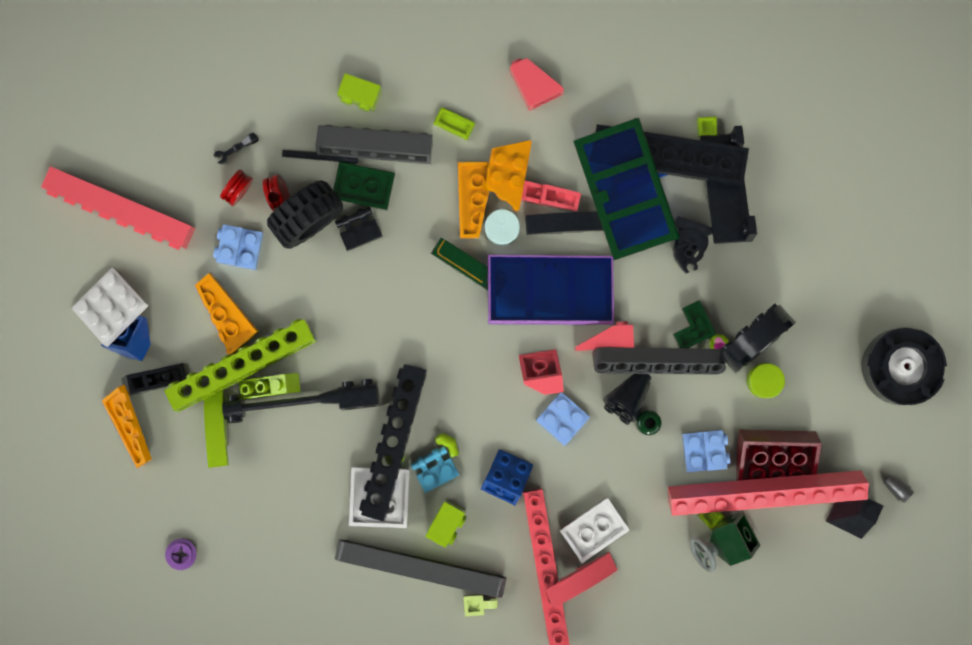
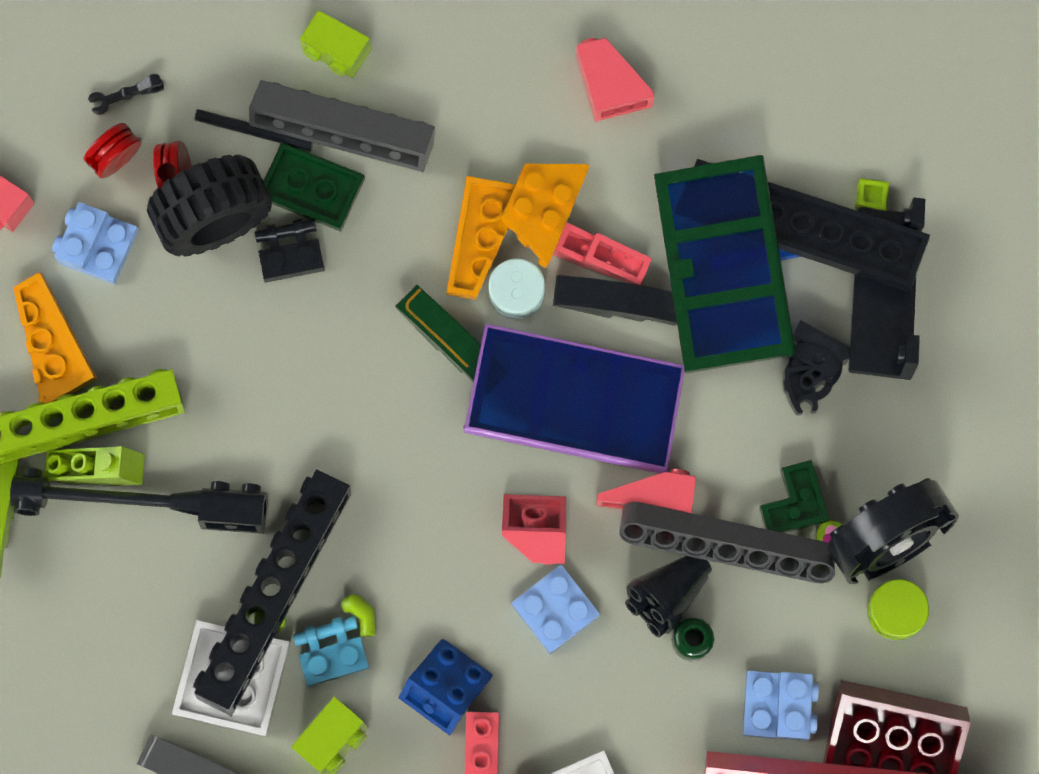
camera: 15 degrees right, 10 degrees down
lime tile [433,107,476,141] -> none

